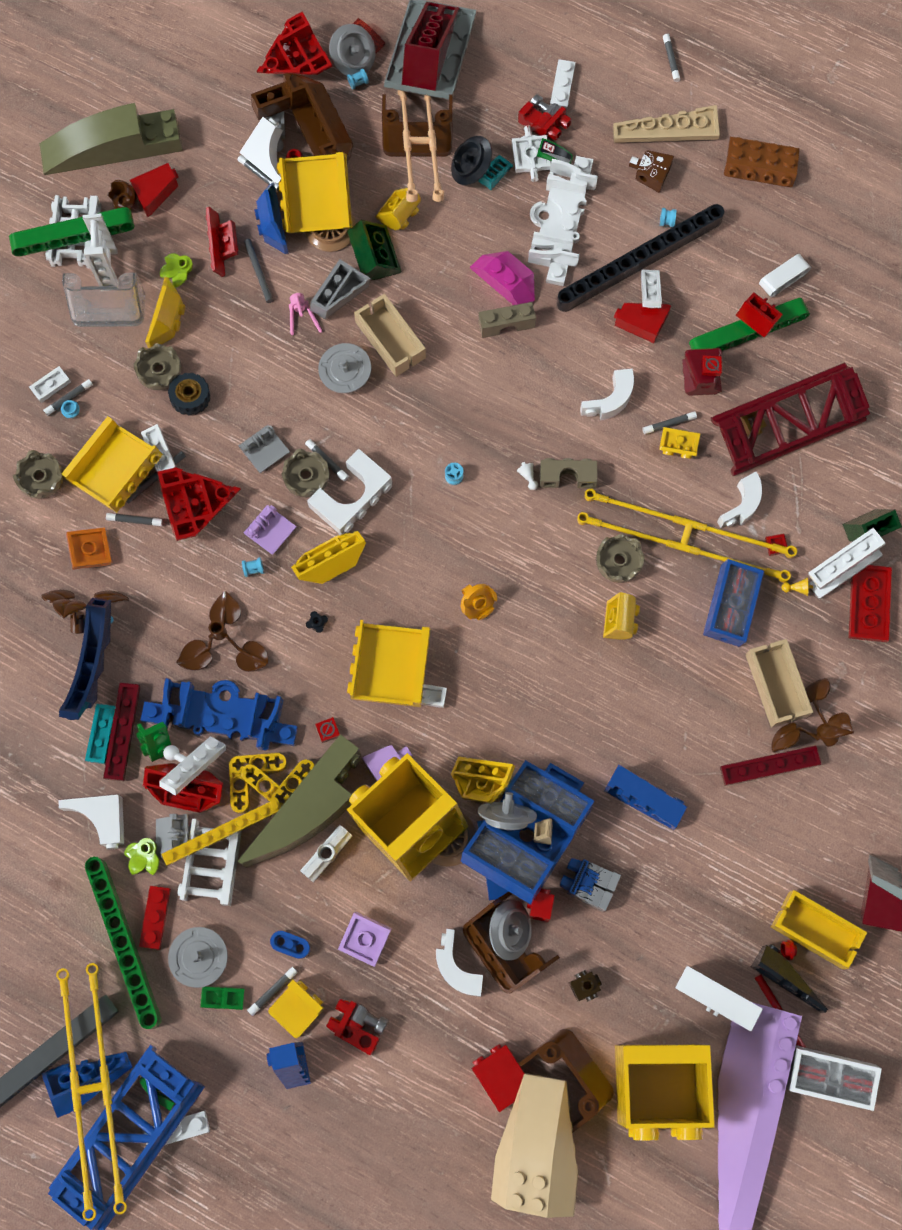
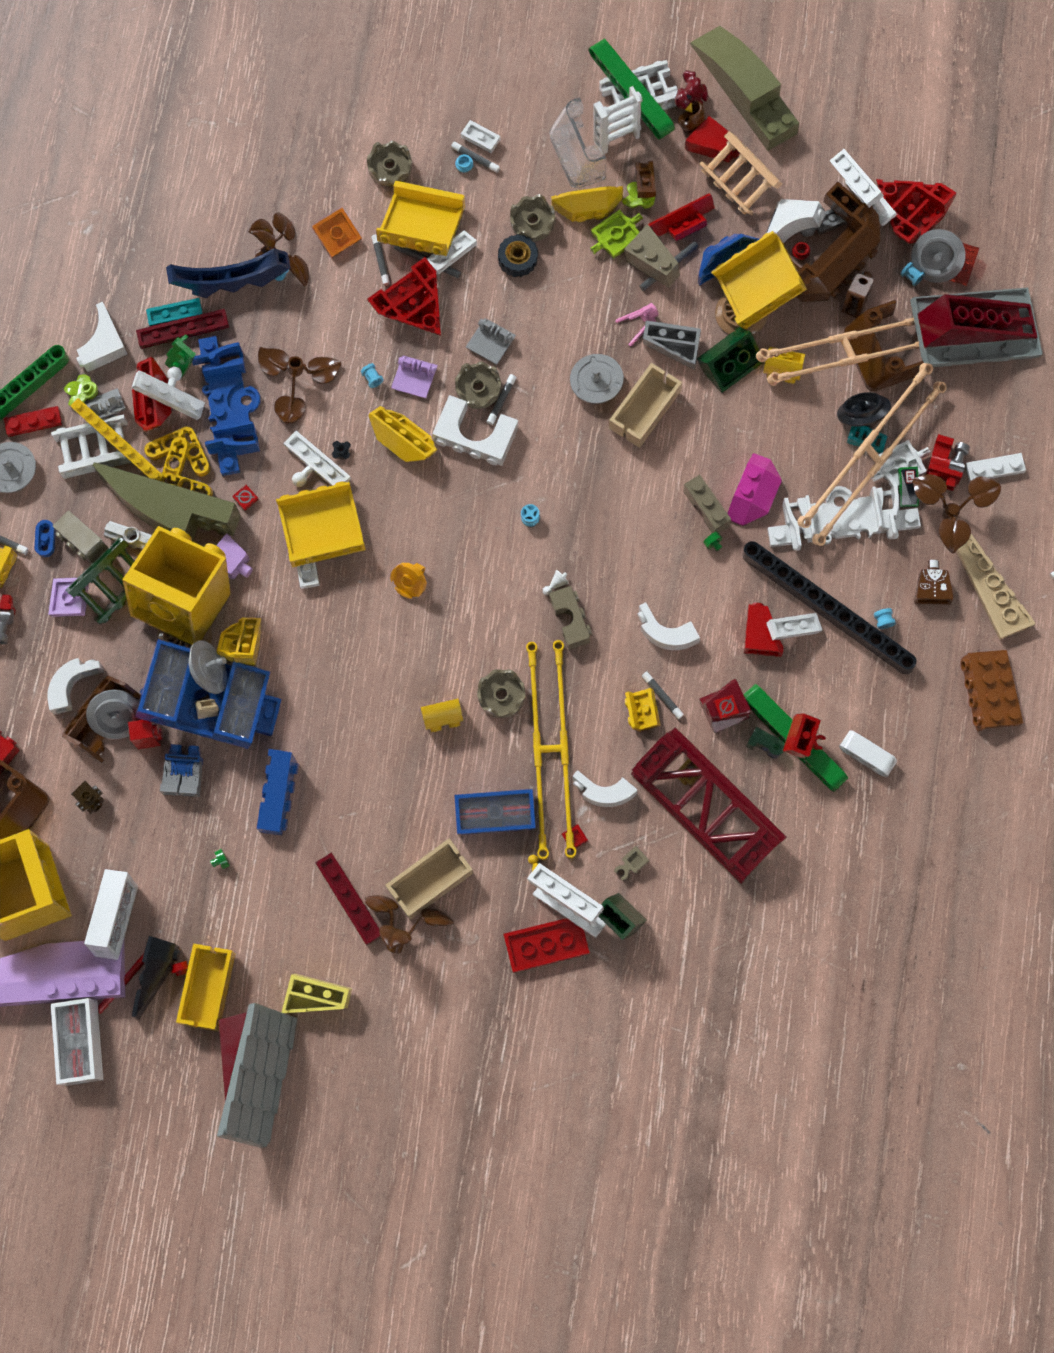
camera: 75 degrees right, 0 degrees up
none -> wedge [53,510,117,573]
none -> dark green fence [65,538,135,624]
none -> green tile [210,848,230,869]
none -> light yellow wedge [281,974,352,1013]
none -> white plate [283,431,351,487]
none -> lime plate [590,209,643,259]
none -> dark tan plate [614,846,650,881]
none -> dark tan wedge [624,224,680,288]
none -> reddish brown plate [635,161,656,198]
none -> dark red animal [674,70,709,112]
none -> light nougat fence [700,131,783,216]
none -> green tile [703,531,723,551]
none -> clear green leg [746,727,785,759]
none -> light nougat bar [798,363,946,546]
none -> white fence [830,149,897,226]
none -> reddish brown torso [841,271,874,318]
none -> reddish brown plant [912,474,1001,554]

